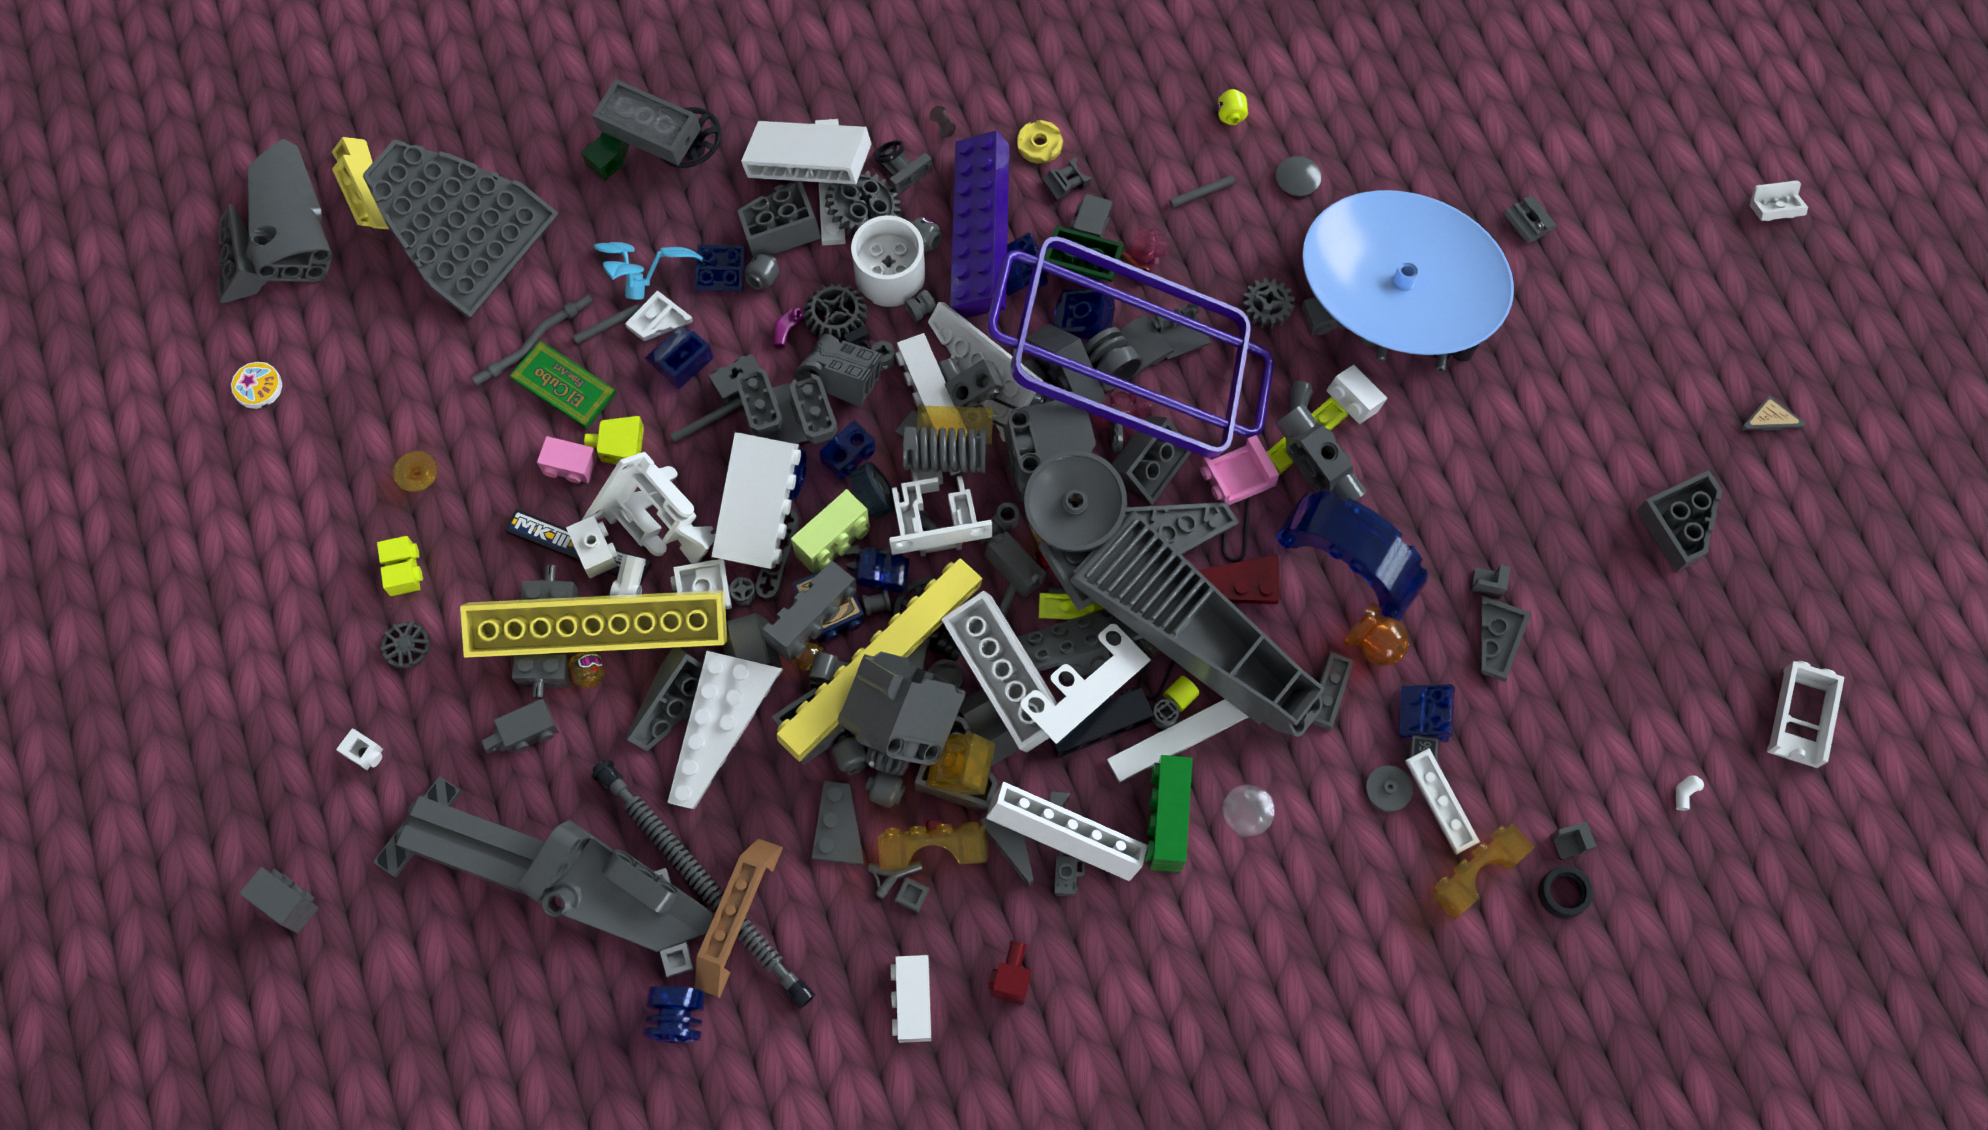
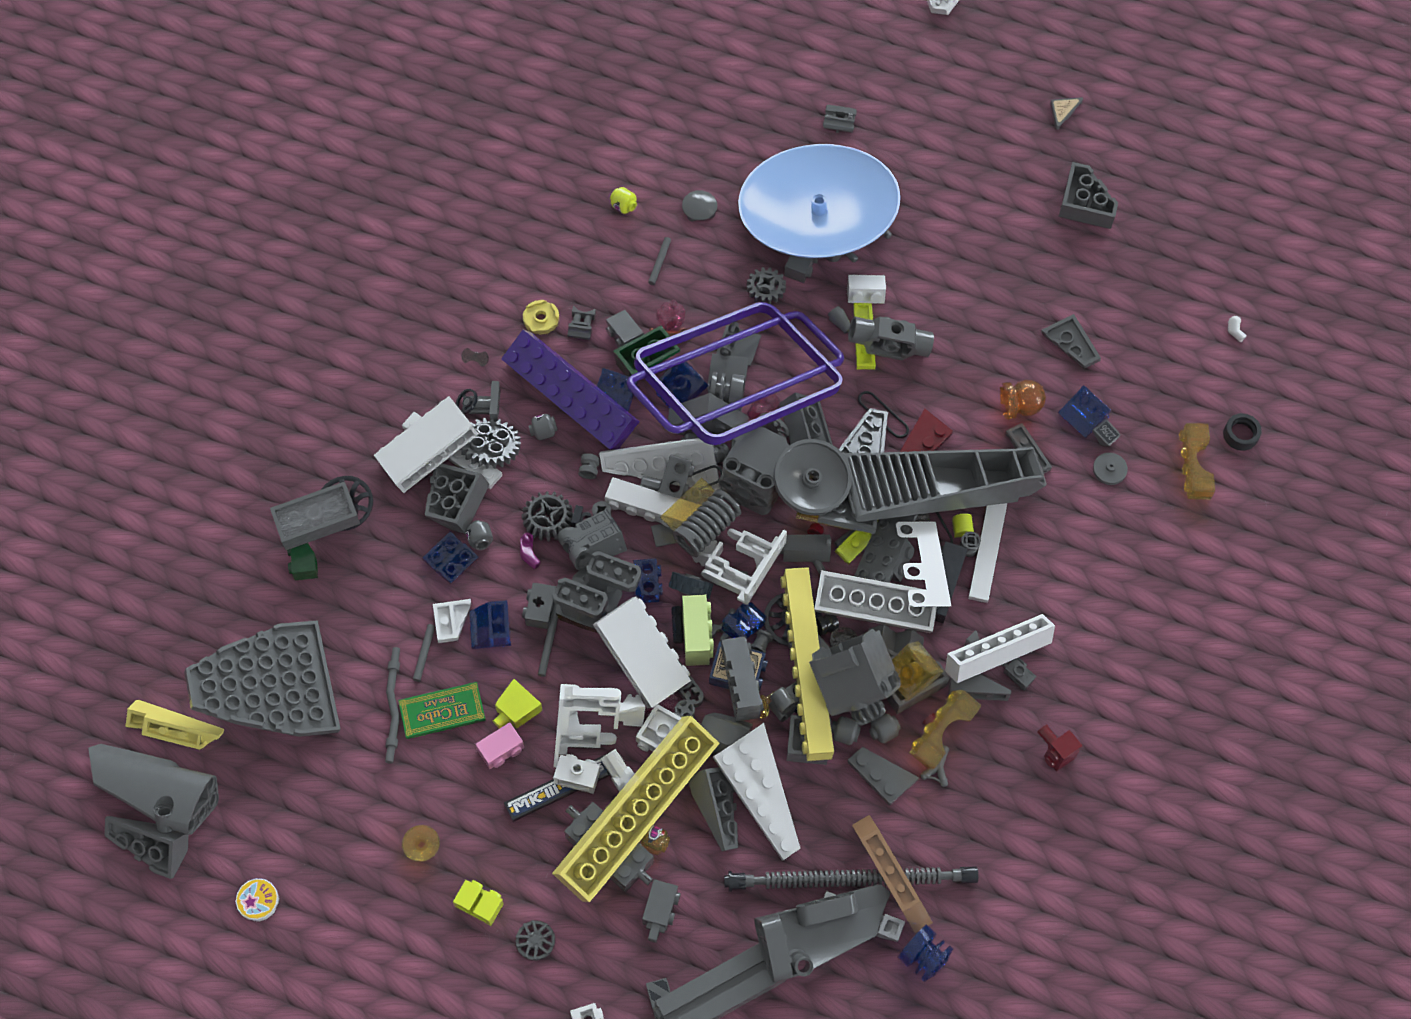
camera: 50 degrees left, 5 degrees down
medium azure plant [594,242,703,299] -> none
white brick [851,216,925,307] -> none
white brick [891,955,931,1043] -> none
dark grey tile [894,877,930,913] -> none
dark grey pin [978,502,1019,547] -> none
green brick [1145,755,1193,873] -> none
bright pink panel [1200,435,1279,506] -> none
clear dish [1223,785,1275,837] -> none
clear blue windscreen [1275,490,1428,623] -> none
white tile [1405,748,1480,854] -> none
dark grey panel [1471,565,1510,598] -> none
dark grey panel [1550,821,1597,860] -> none
white door [1767,661,1844,768] -> none

